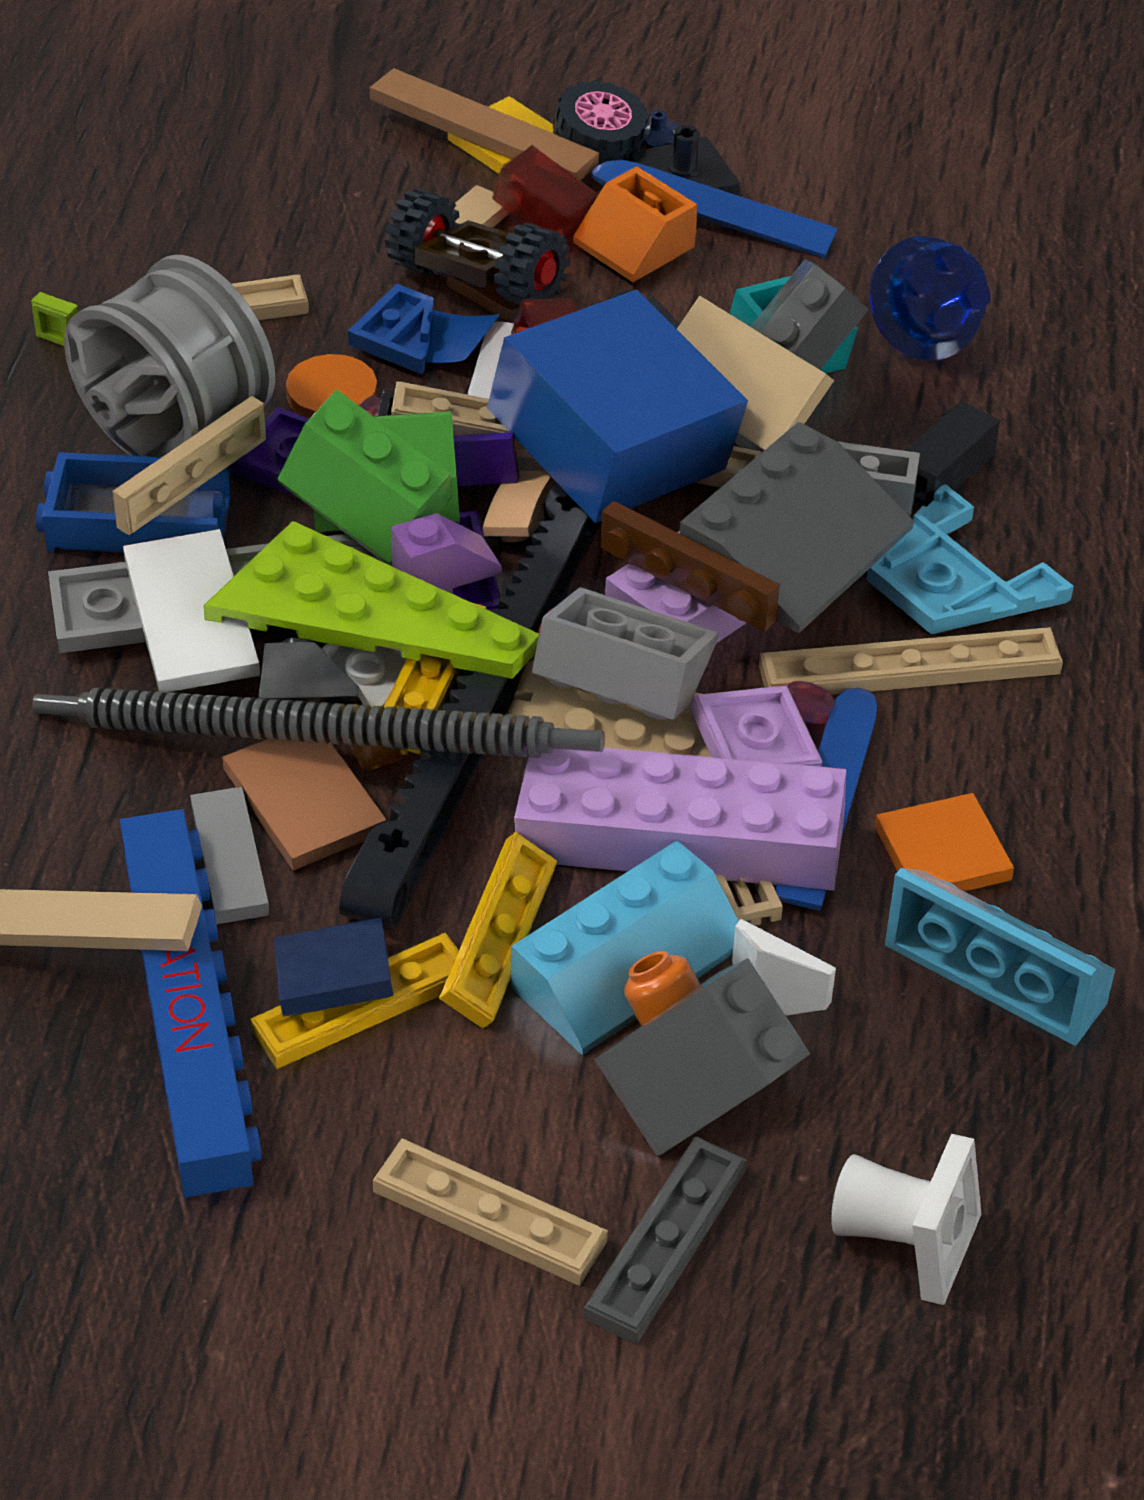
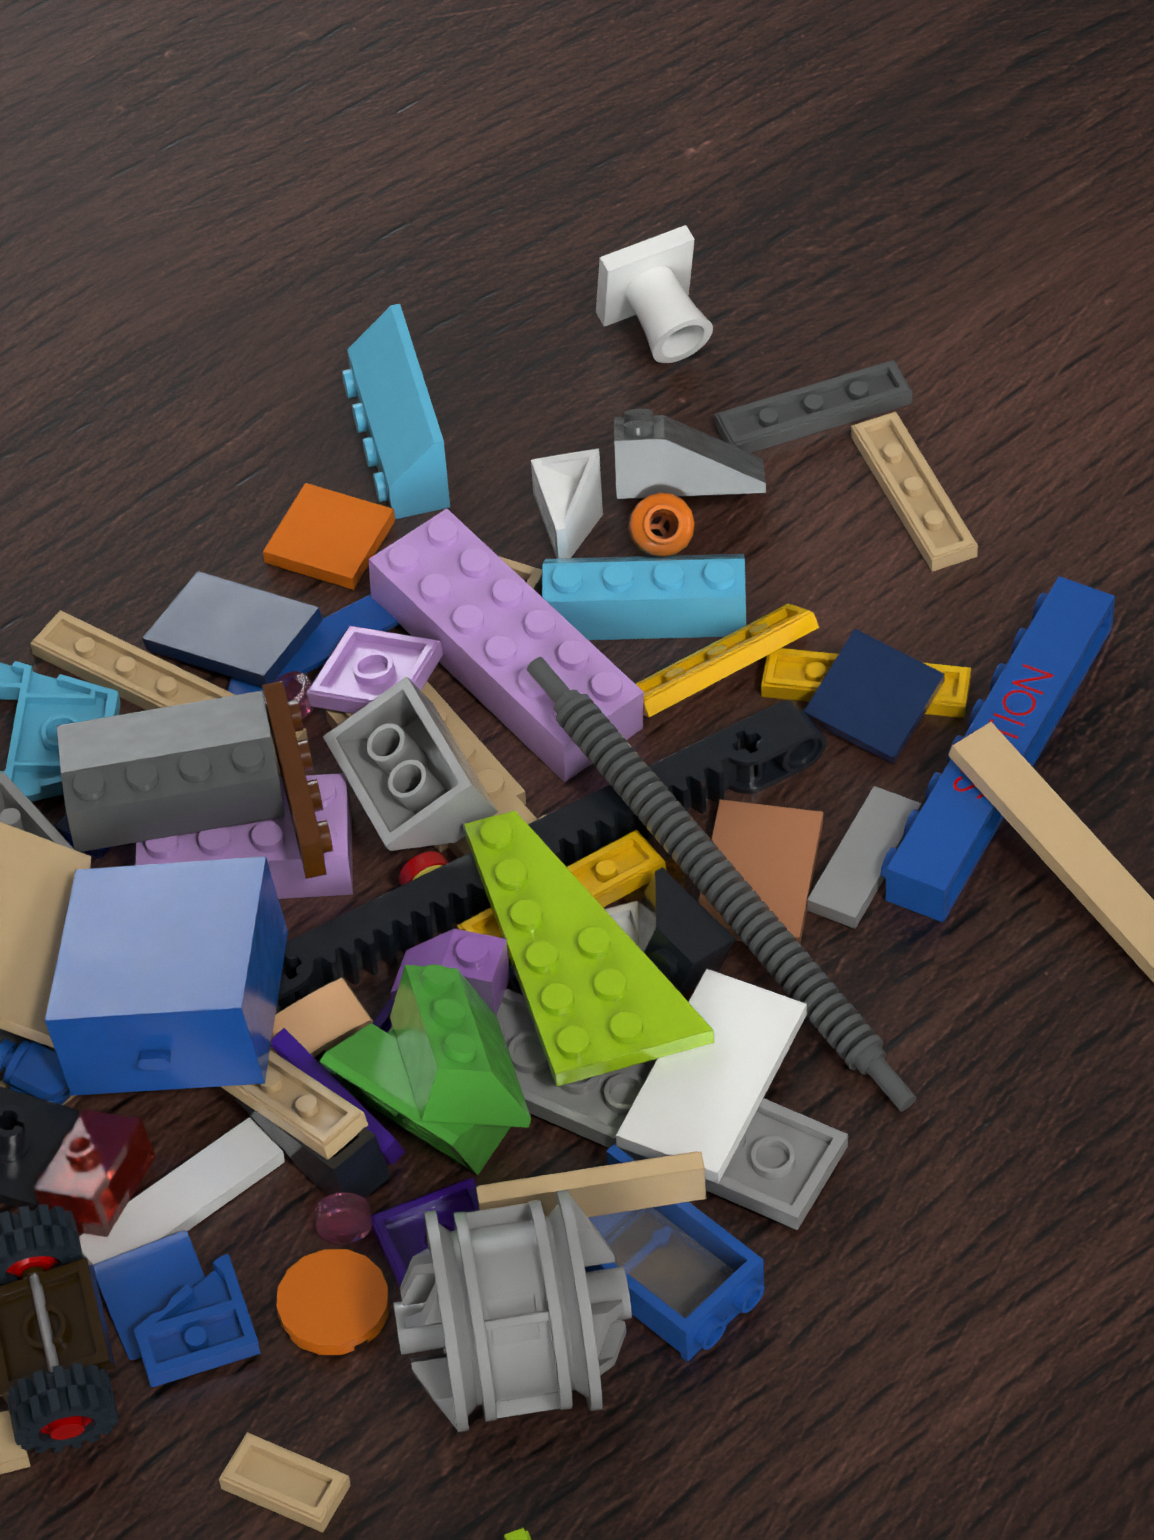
camera: 135 degrees left, 5 degrees up
none -> tile [142,571,323,686]

